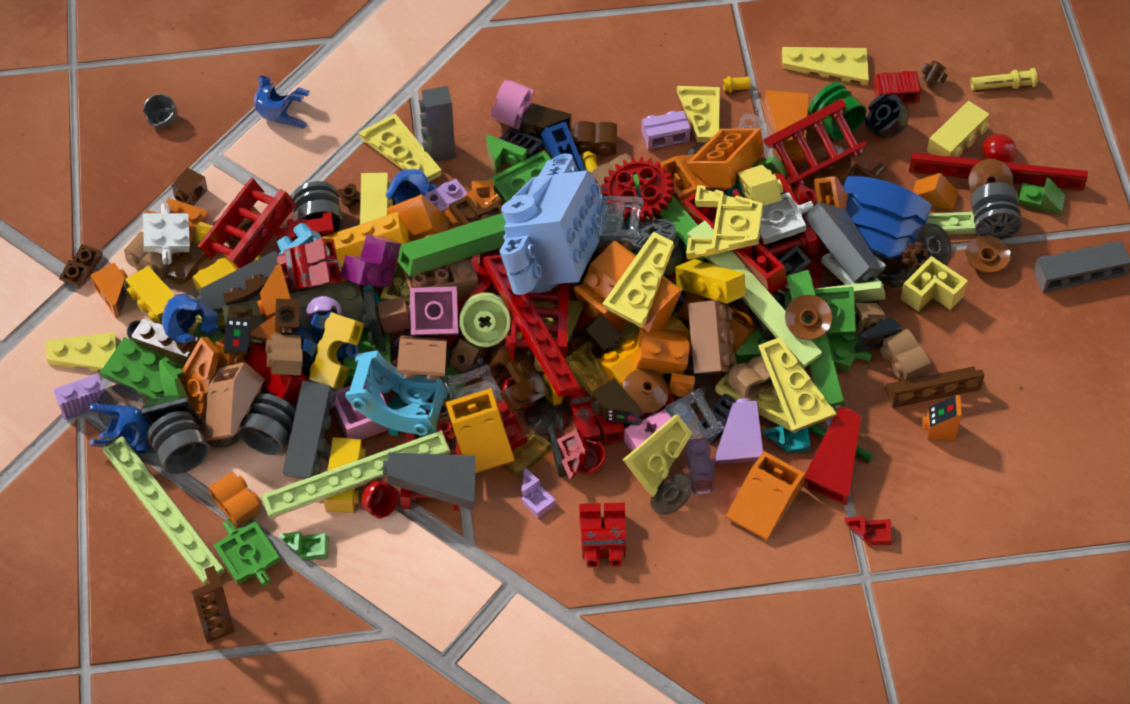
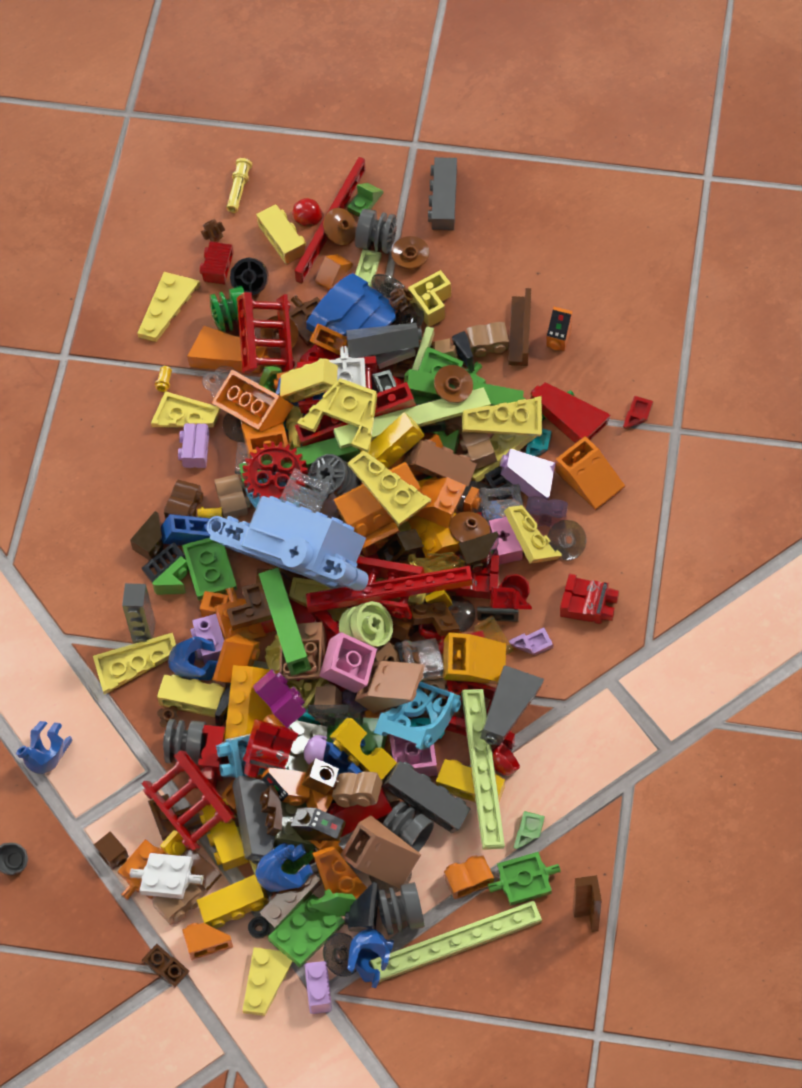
camera: 70 degrees left, 5 degrees up
bright pink brick [490,79,535,130] -> none

